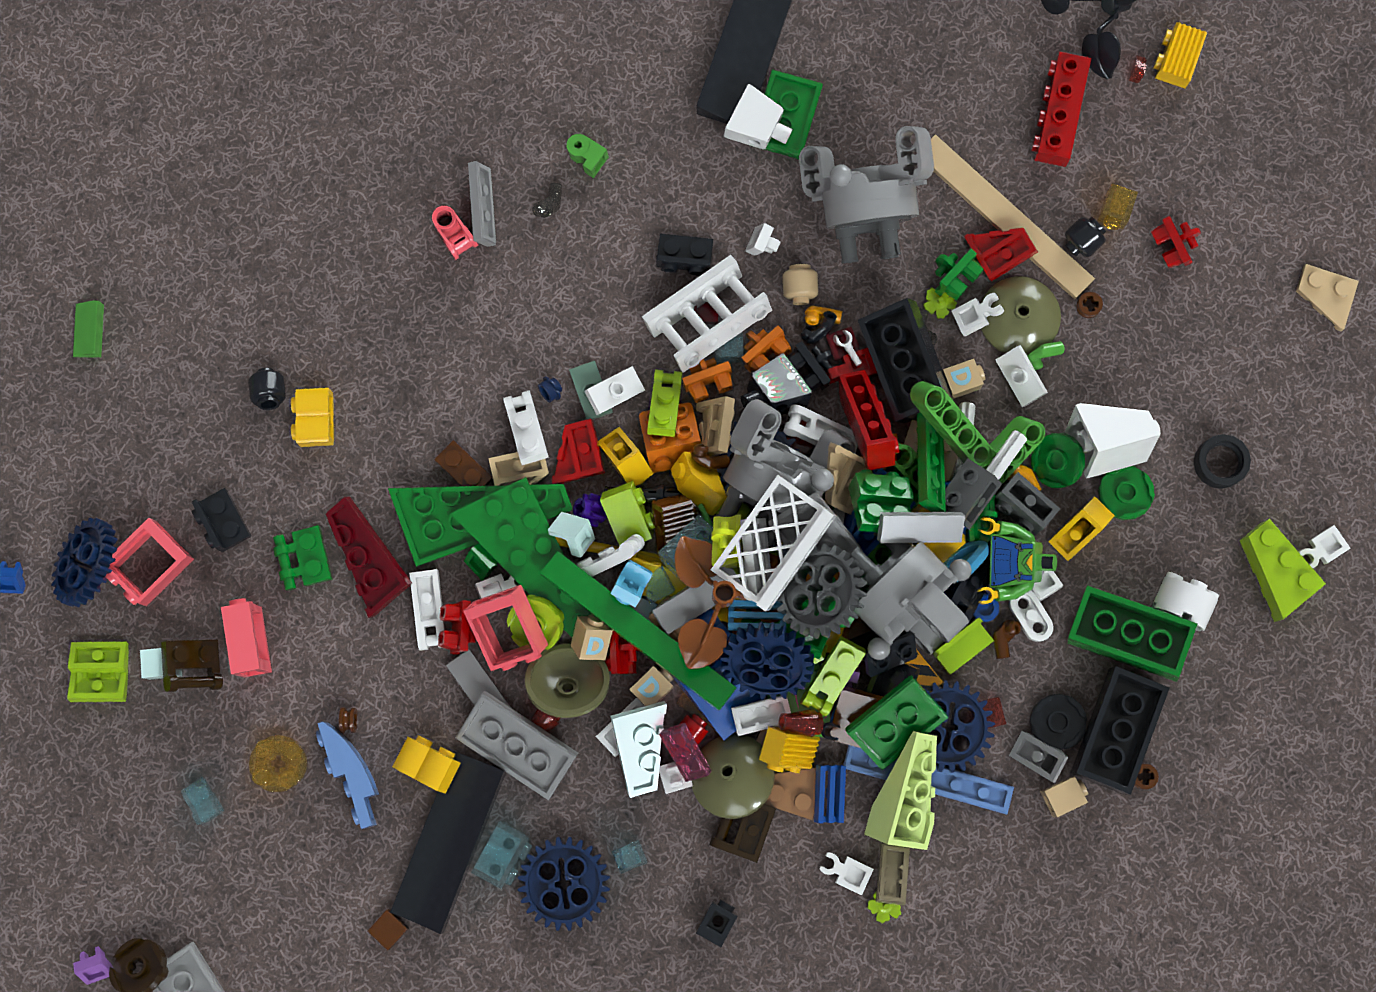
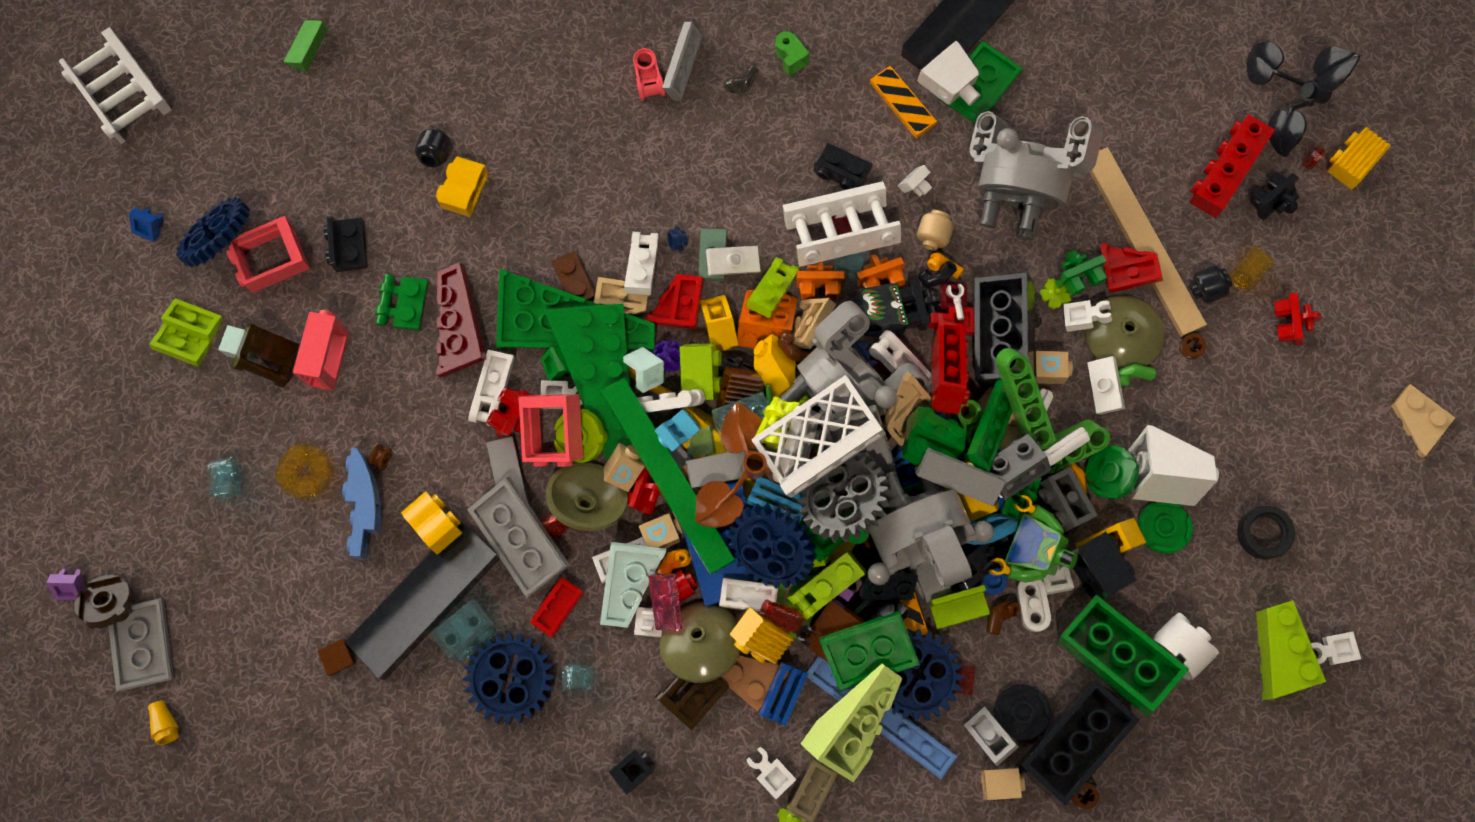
camera: 20 degrees right, 5 degrees down
none -> red plate [530,577,584,638]
none -> light orange arm [655,549,691,580]
none -> light orange tile [870,66,937,139]
none -> black slope [1072,532,1137,599]
none -> black hips [1250,172,1299,221]

